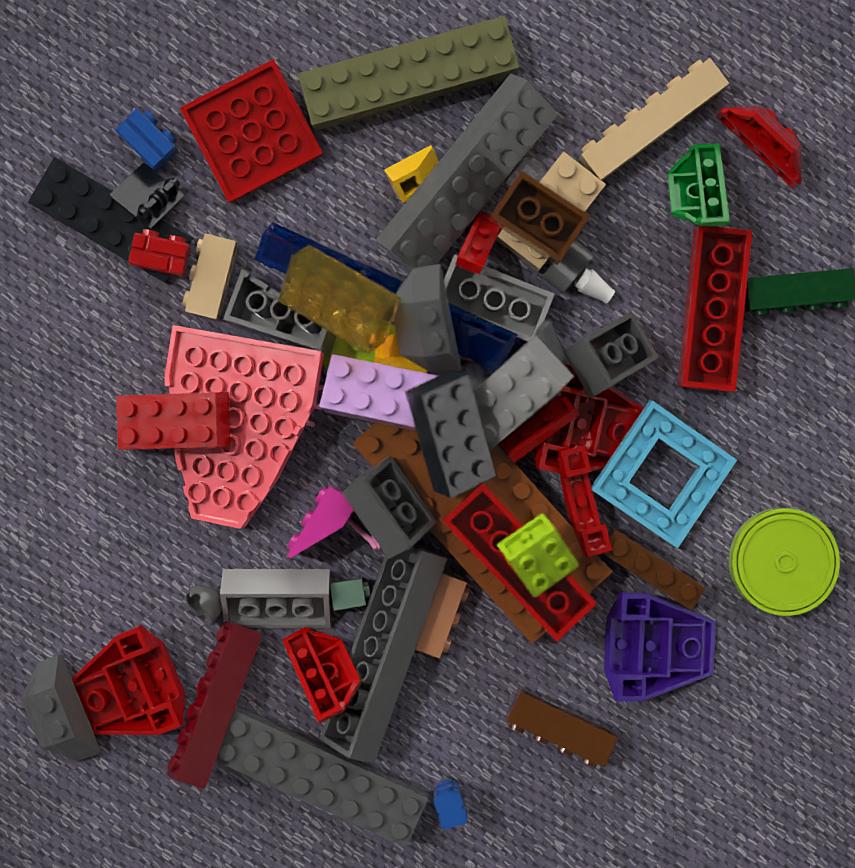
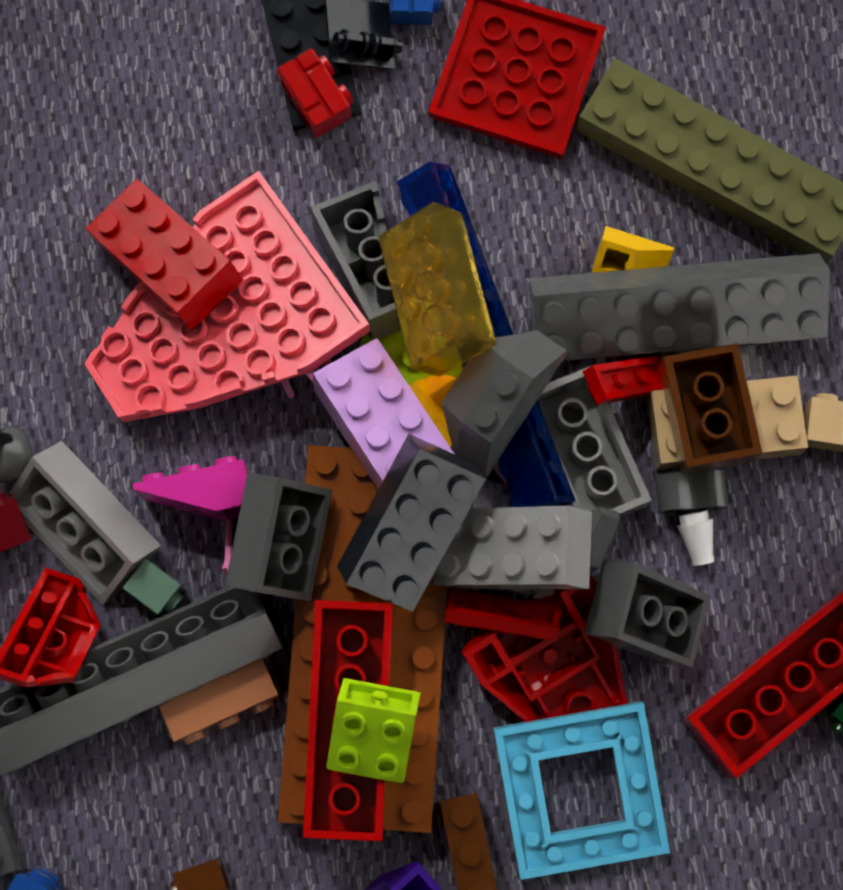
camera: 40 degrees right, 10 degrees down
tan brick [183,233,239,321] -> none
red slope [559,445,612,557] -> none

